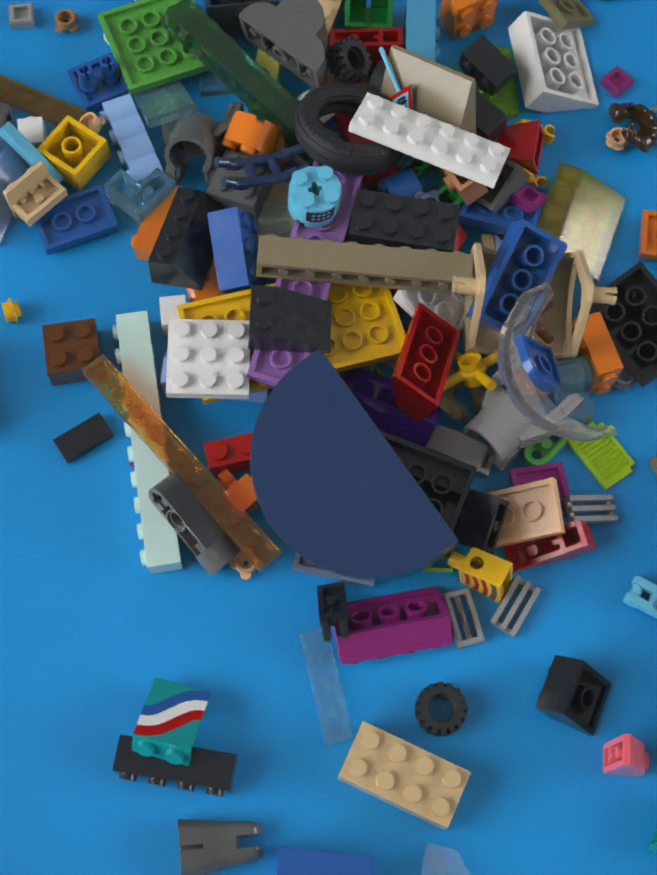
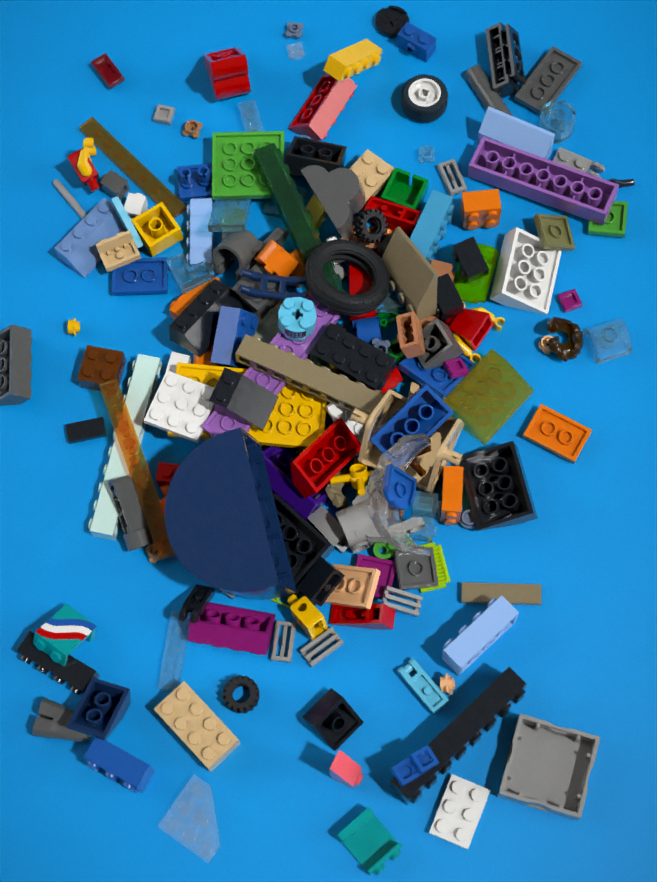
camera: 30 degrees right, 0 degrees up
light nougat plate [79,112,105,134] -> none
white plate [348,92,511,189] -> none
medium azure piece [379,47,414,110] -> none
none -> dark blue slope [67,677,131,740]
none -> dark grey plate [393,547,439,590]

